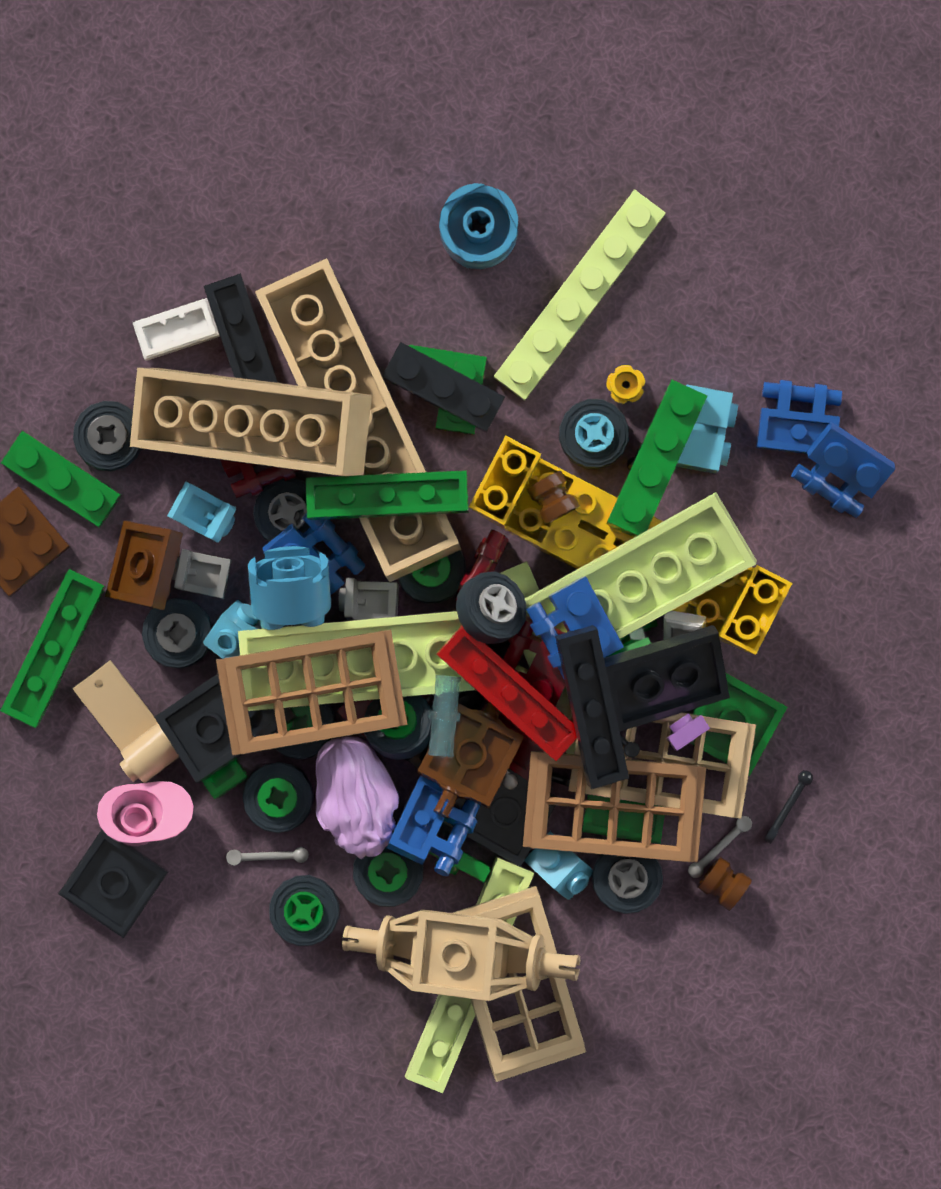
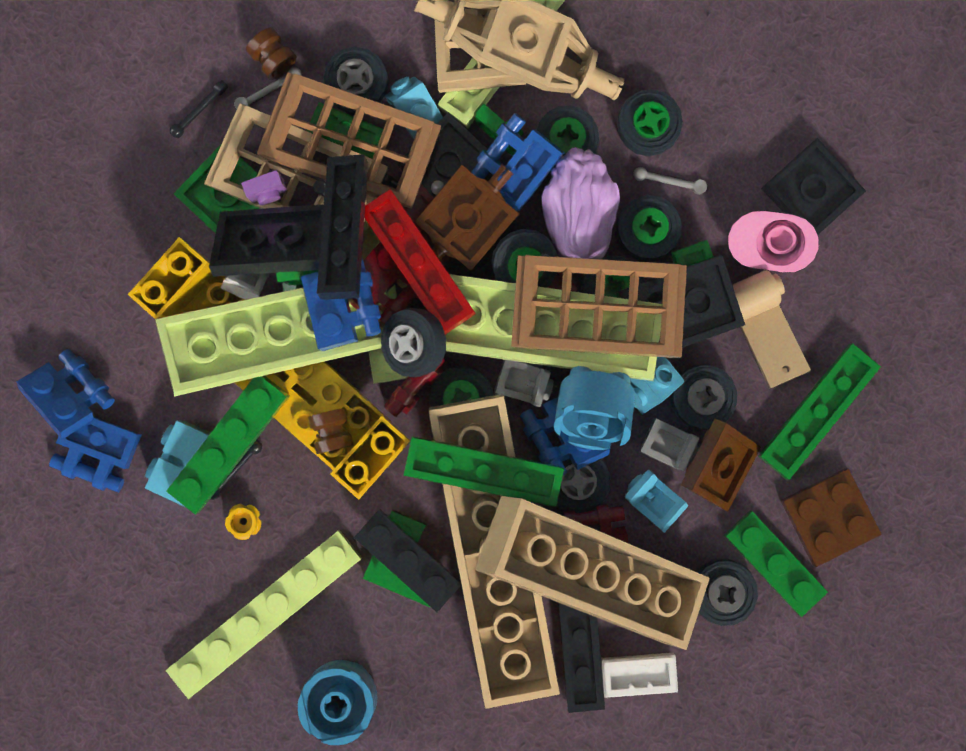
camera: 175 degrees left, 0 degrees up
clear light blue pin [428,675,461,757] -> none
black wheel [559,399,629,469] -> none

